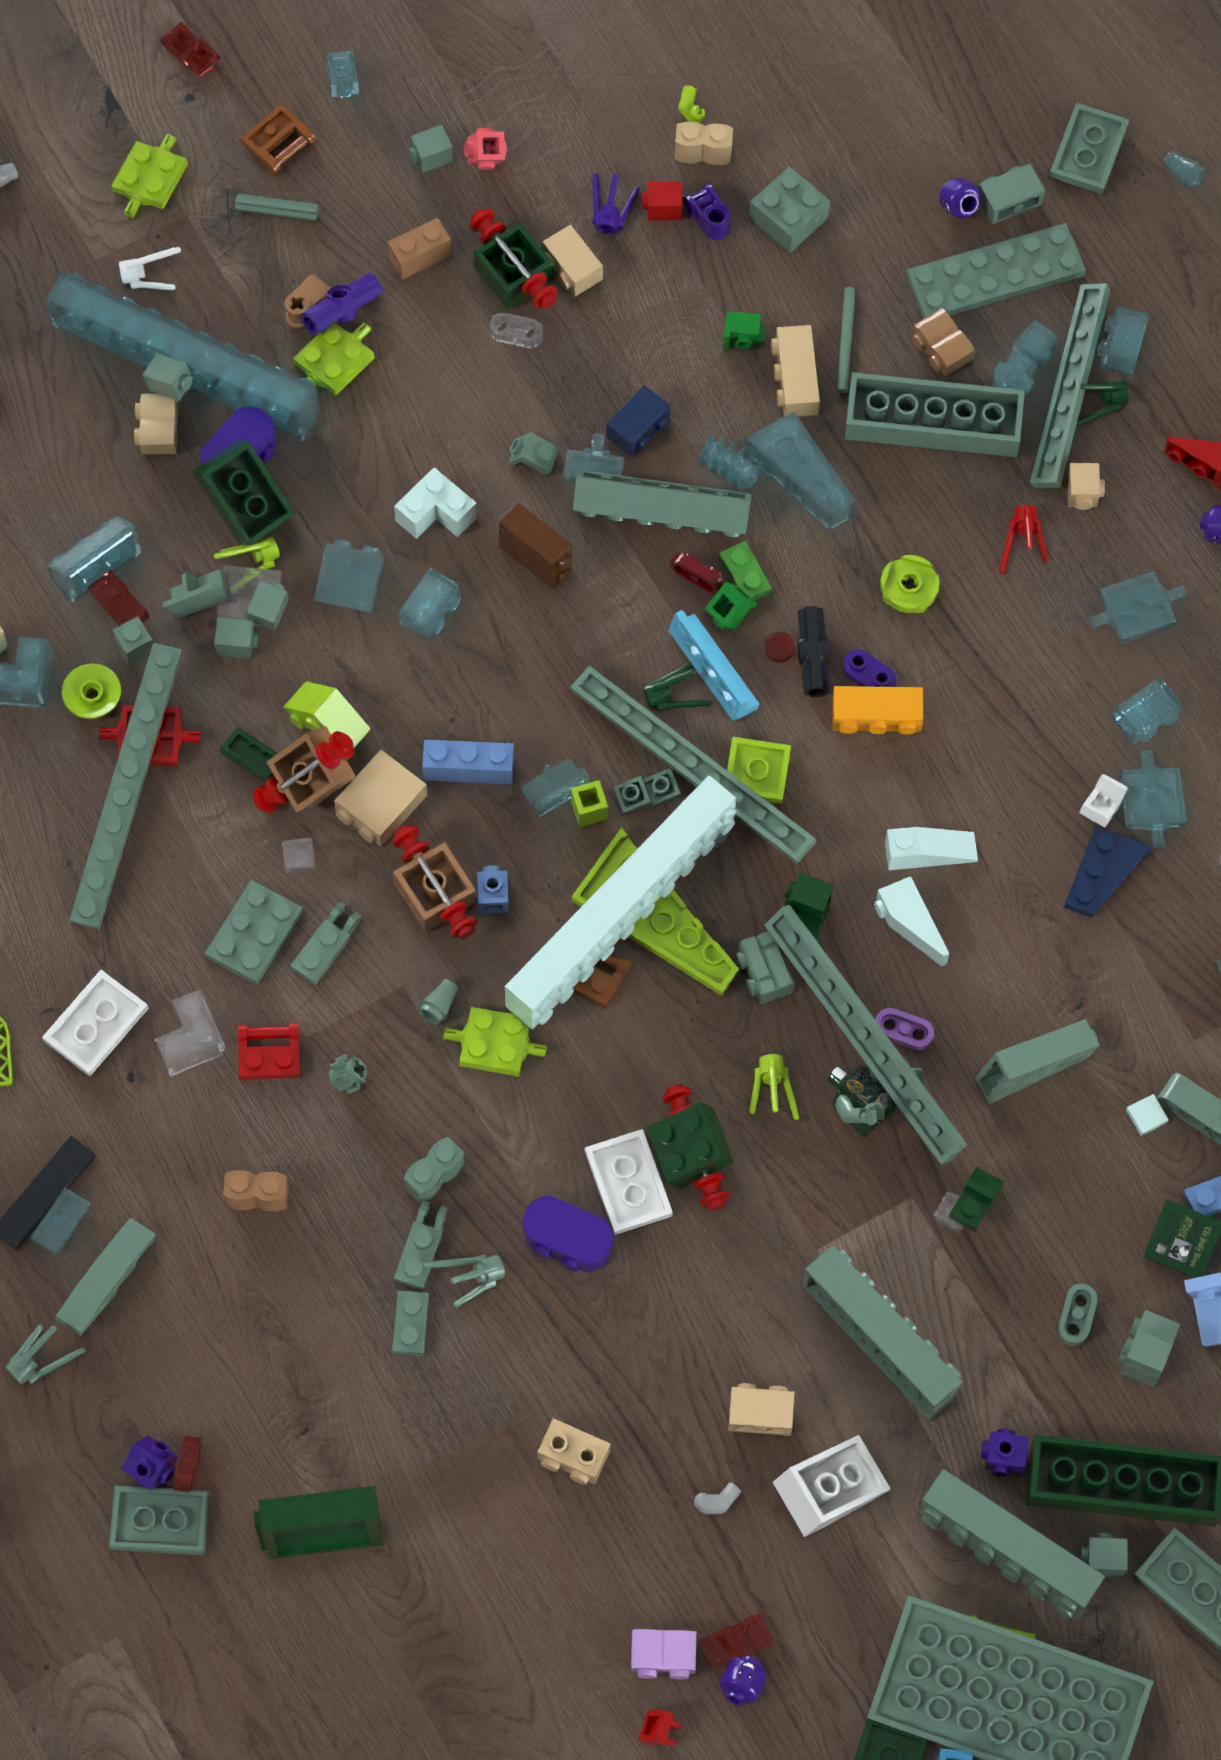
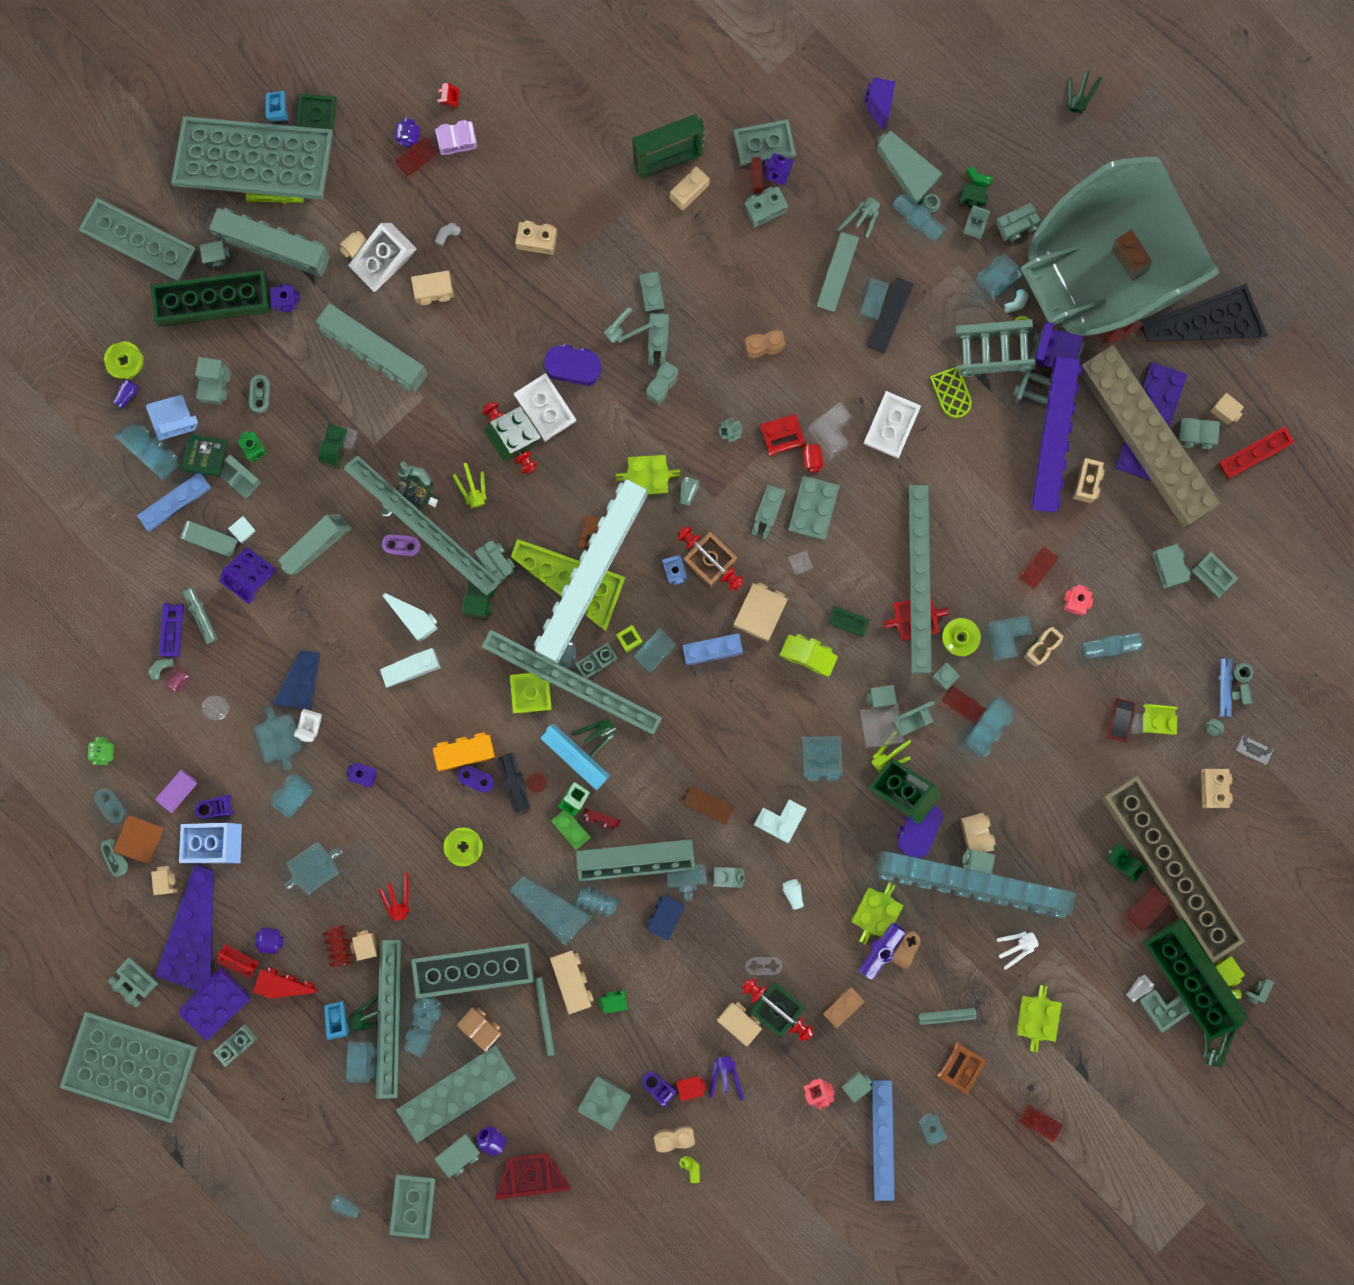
camera: 165 degrees right, 15 degrees up
sand green brick [246,581,289,631] -> none
medium nougat brick [253,726,356,814] -> none
clear light blue brick [398,568,461,640] -> none
none -> dark purple bracket [219,547,276,604]
none -> sand green panel [220,455,262,499]
none -> green brick [237,431,267,463]
none -> clear red piece [322,924,355,967]
none -> dark azure slope [324,1001,350,1040]
none -> tan brick [339,231,367,259]
none -> dark purple brick [346,762,378,788]
none -> dark red wing [495,1152,571,1200]
none -> tan brick [670,166,710,211]
none -> sand green brick [744,187,788,228]
none -> light aqua cone [782,879,804,909]
none -> red brick [803,444,824,473]
none -> medium blue plate [872,1080,894,1201]

